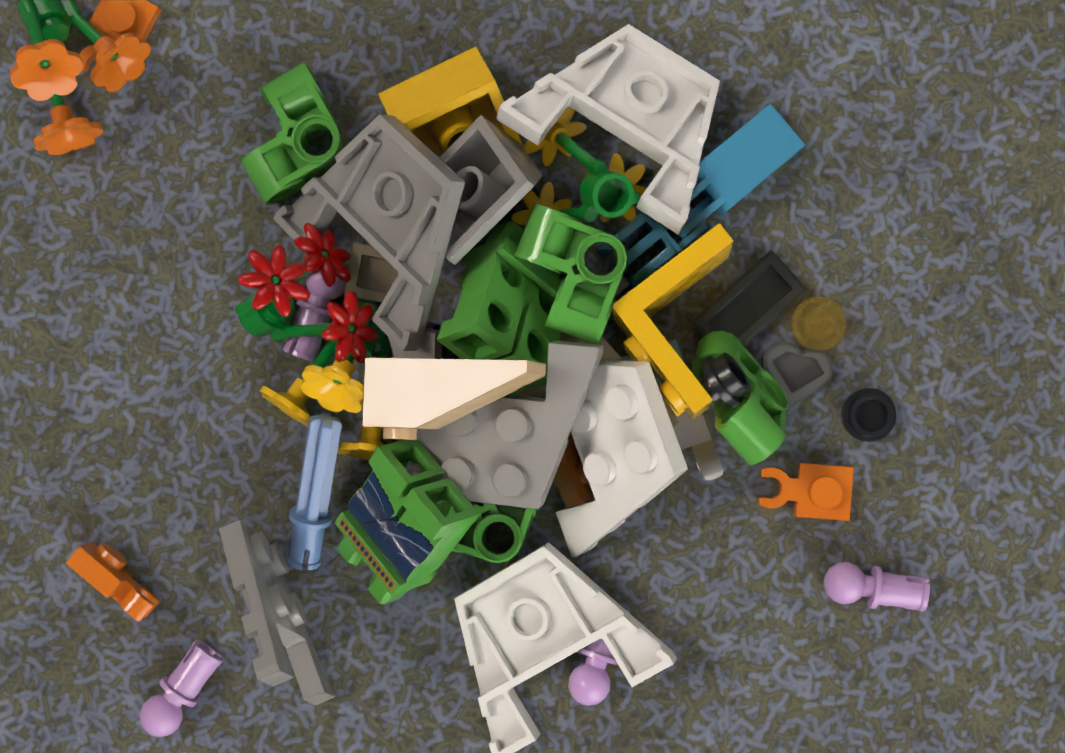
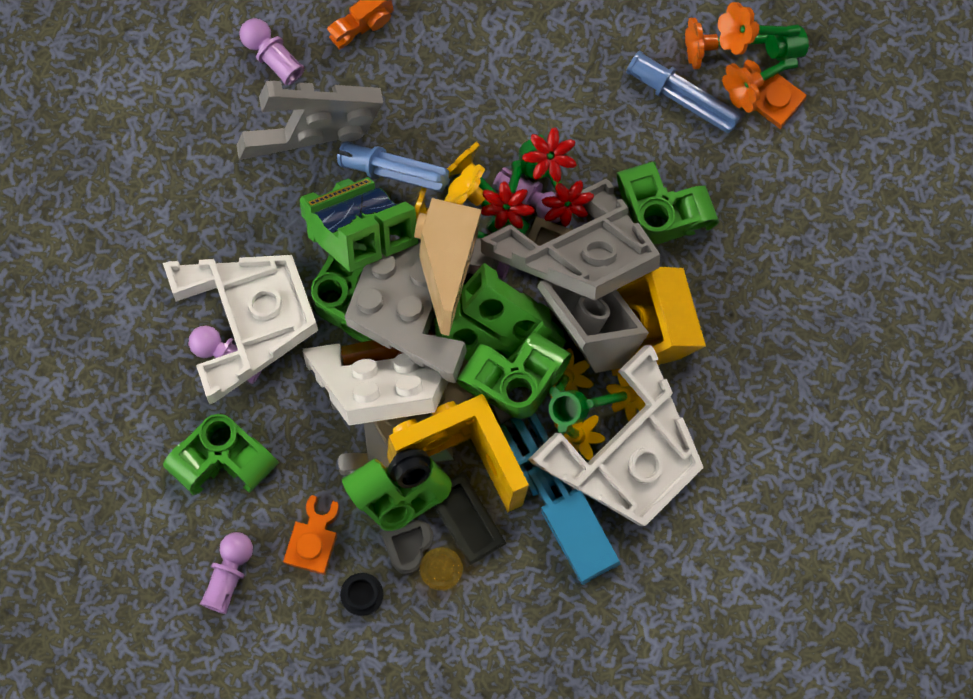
camera: 110 degrees right, 15 degrees down
none -> bright green piece [163,414,279,495]
none -> medium blue axle [626,50,741,133]

